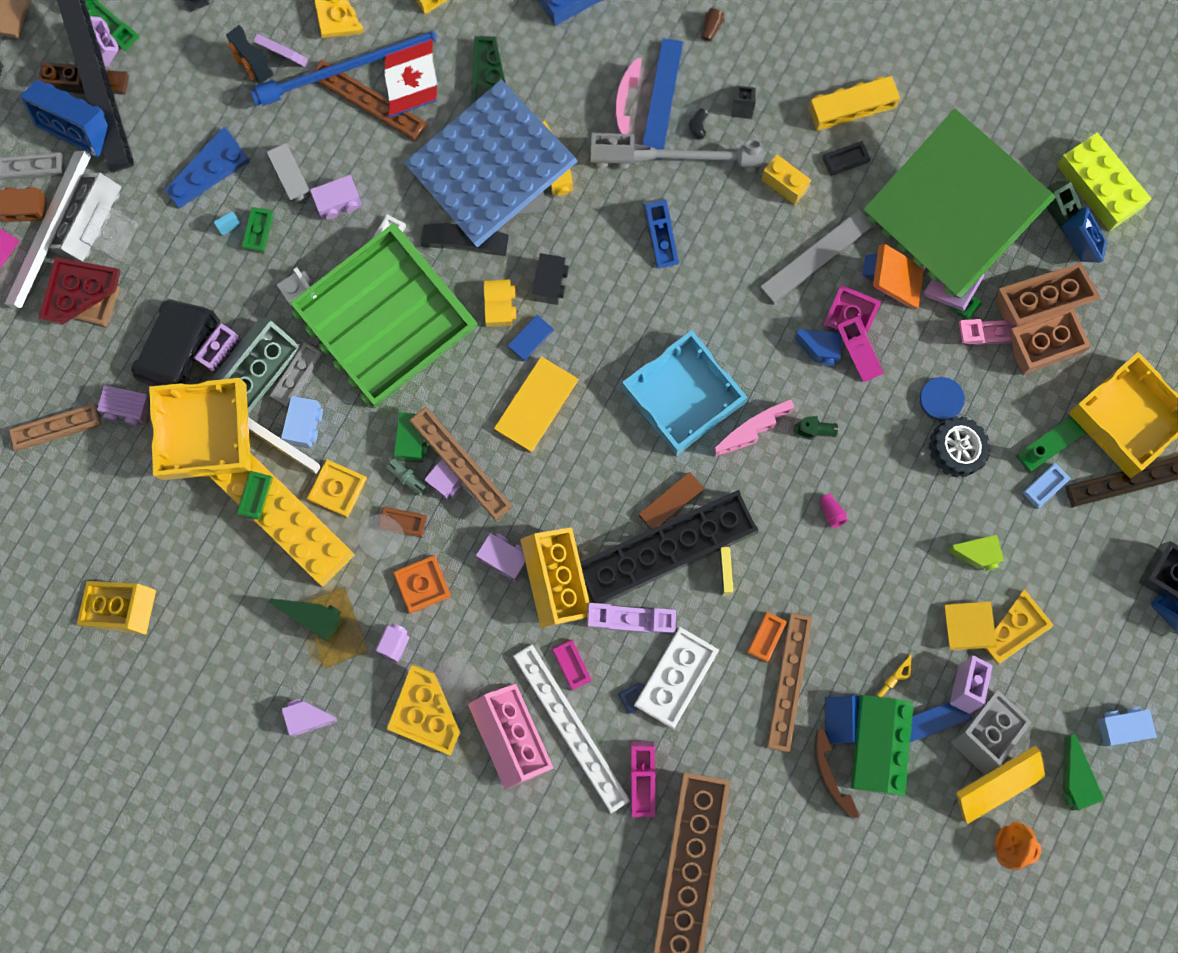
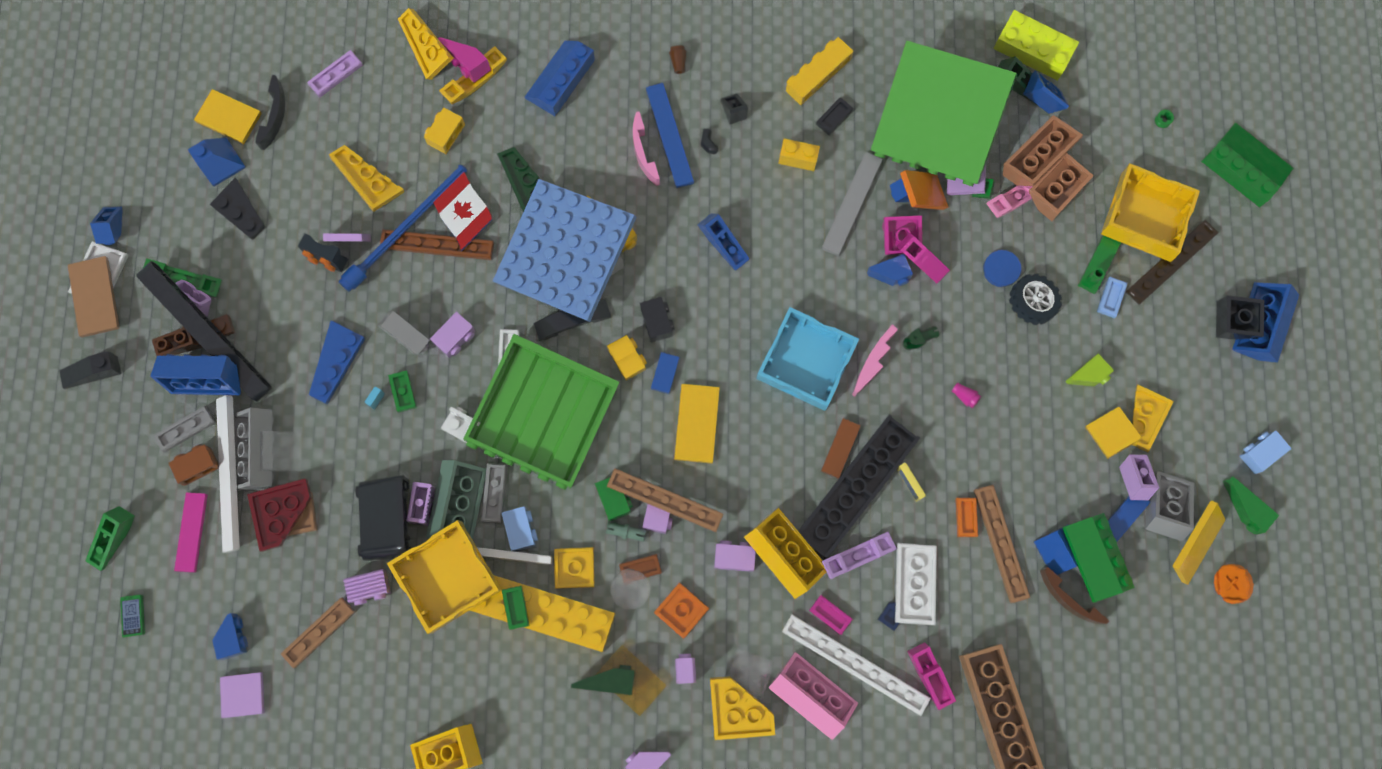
camera: 30 degrees left, 0 degrees up
light grey bar [591,133,764,173] -> none
yellow hand [876,654,912,697] -> none

